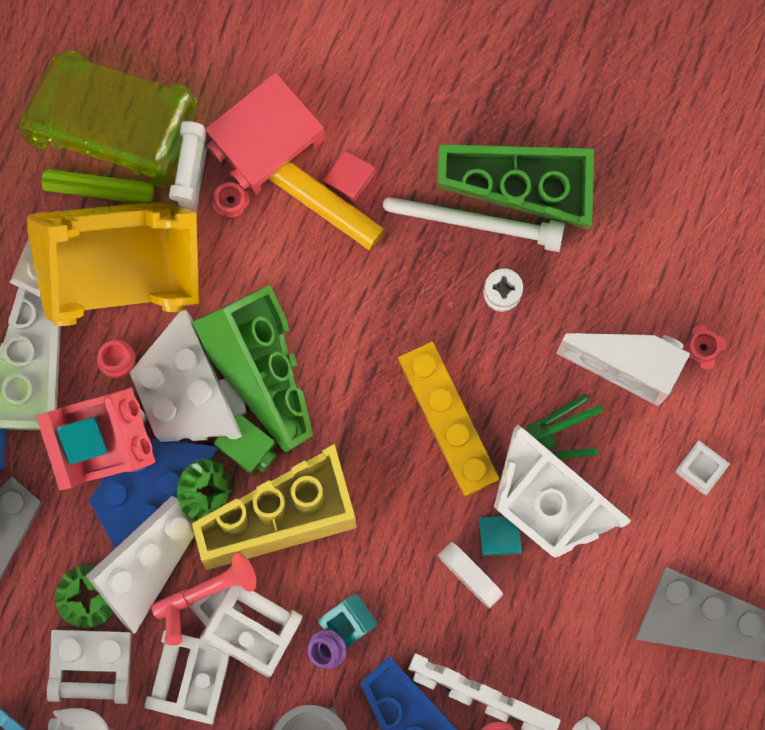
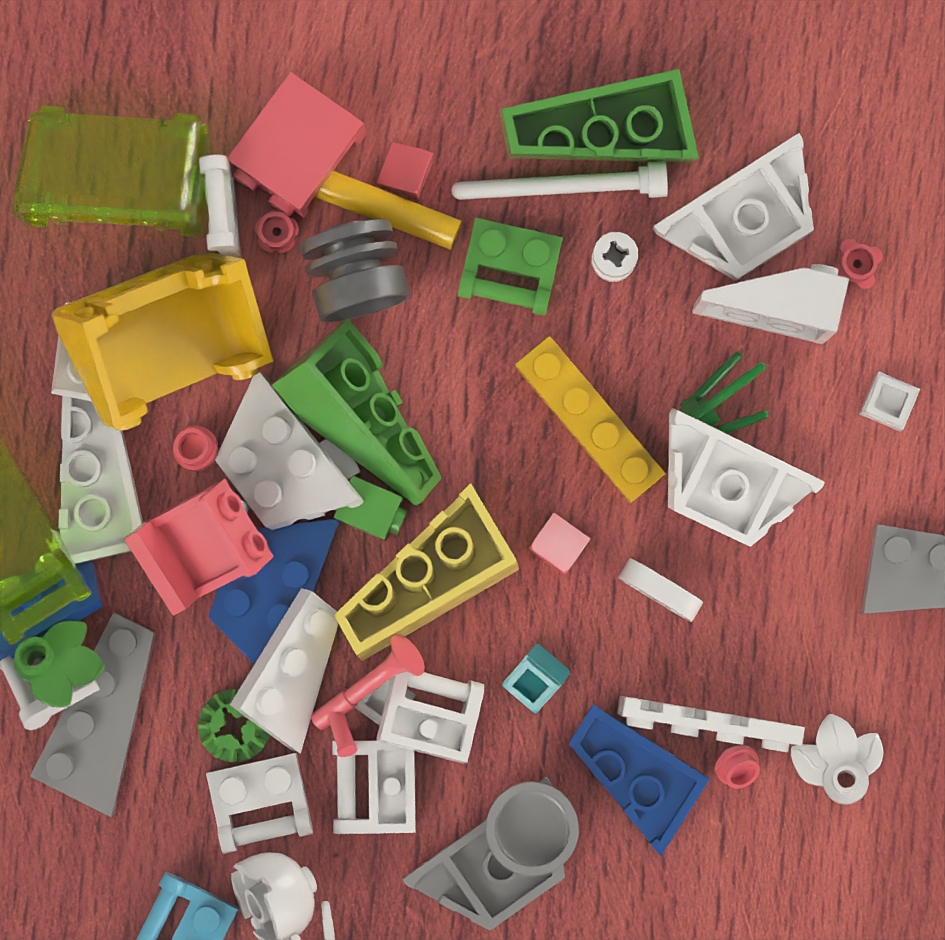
camera: 15 degrees left, 5 degrees up
lime axle [41,169,155,203] -> none
teal slope [57,416,108,464] -> none
bright green gear [177,459,233,521] -> none
medium lavender plate [308,629,346,669] -> none
teal slope [479,516,522,557] -> none
none -> flat silver wheel [299,219,411,323]
none -> bright green plate [458,218,563,316]
none -> coral slope [528,513,591,575]
none -> white wing [653,133,814,281]

